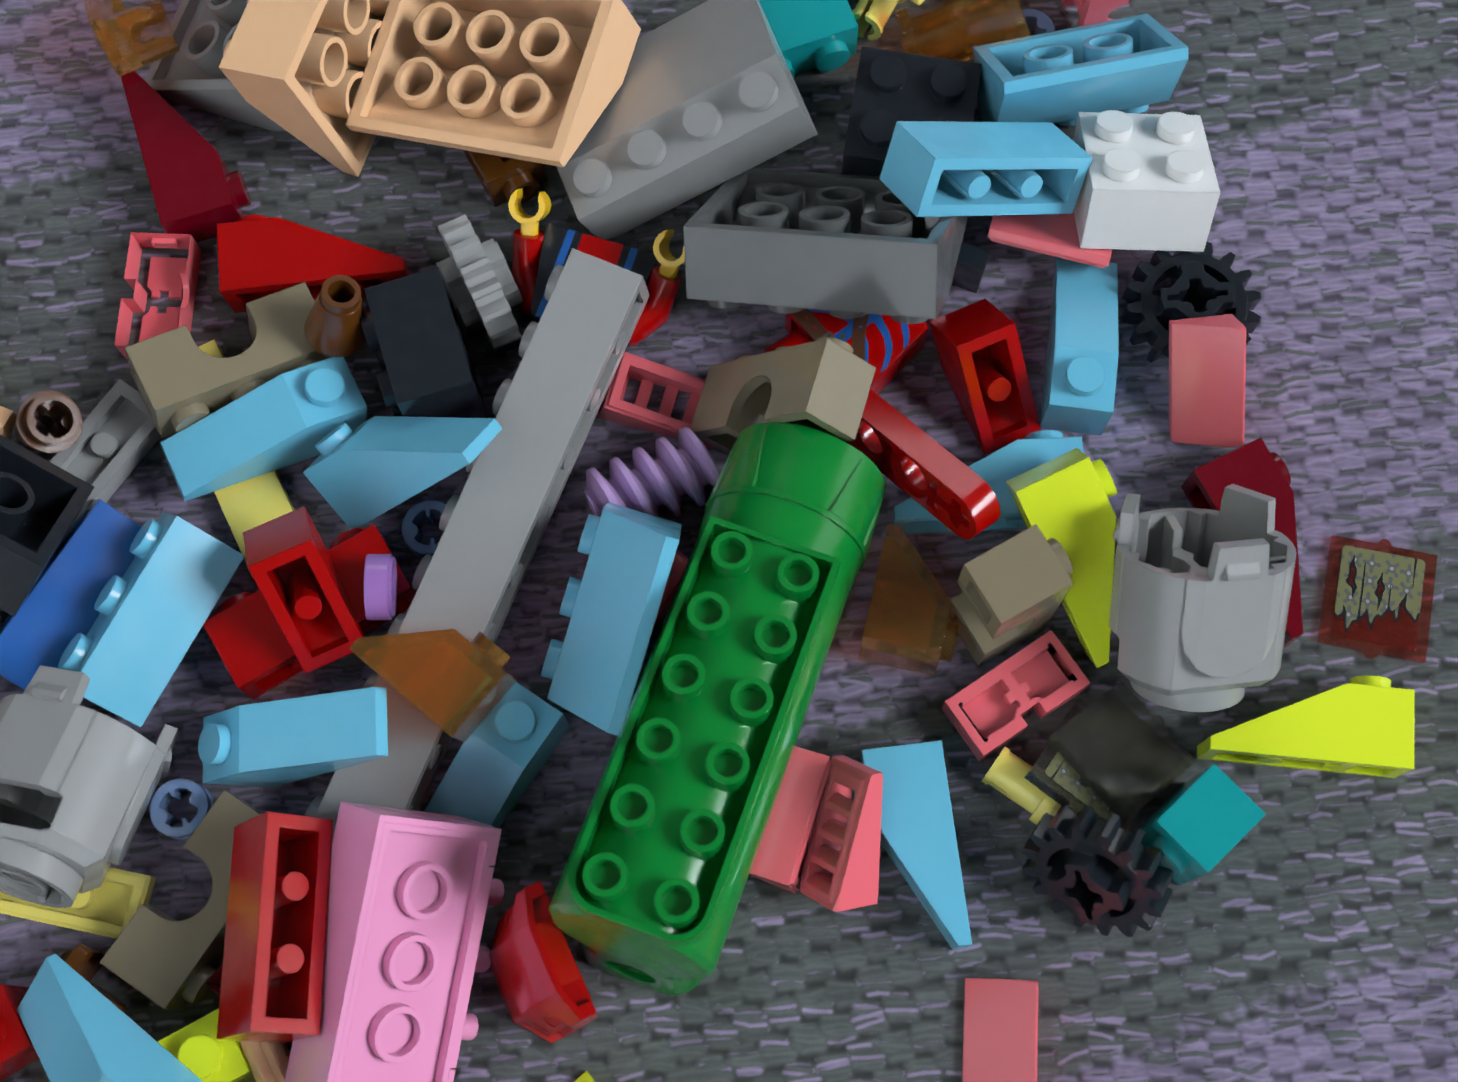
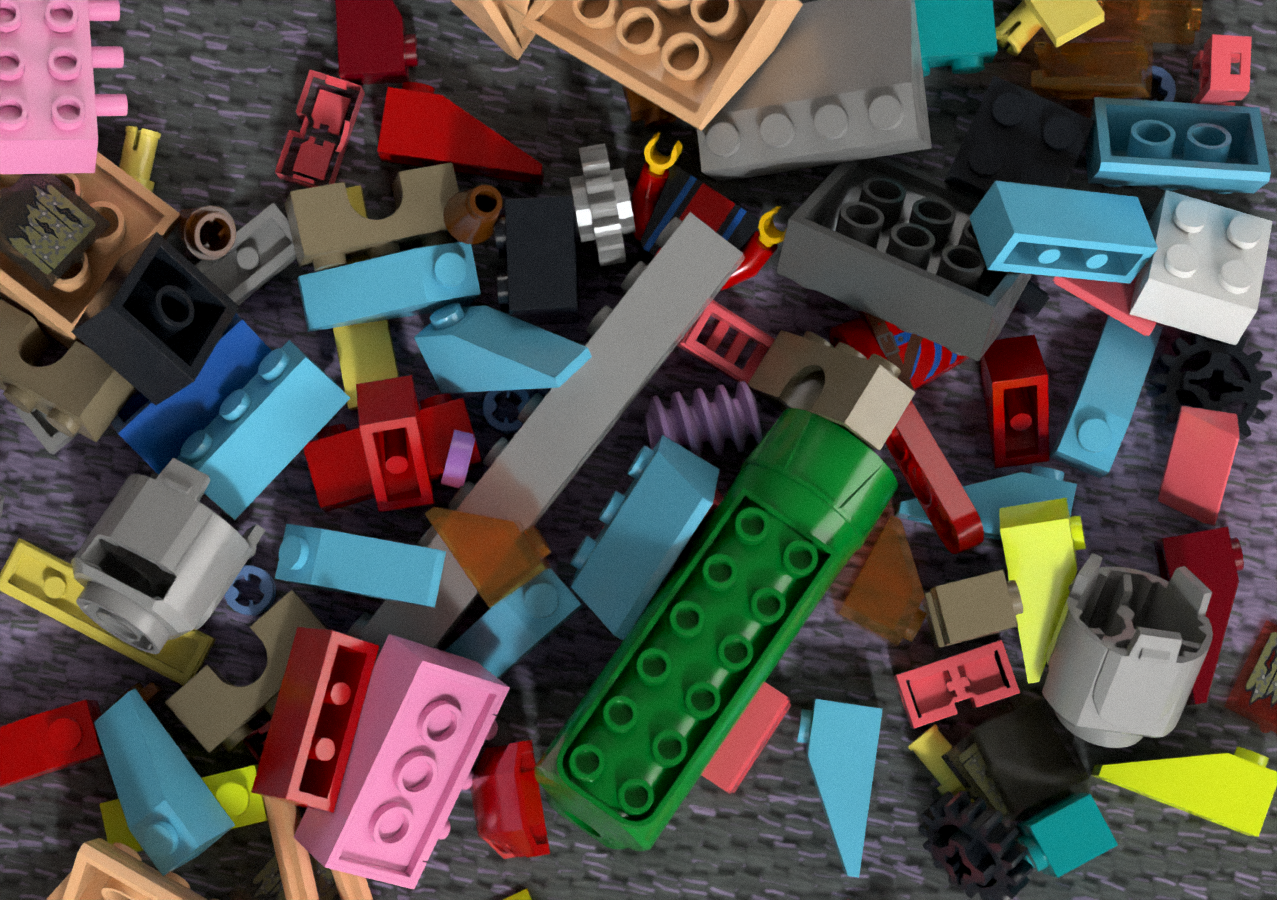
camera: 15 degrees right, 10 degrees up
coral slope [800,755,883,912] -> none

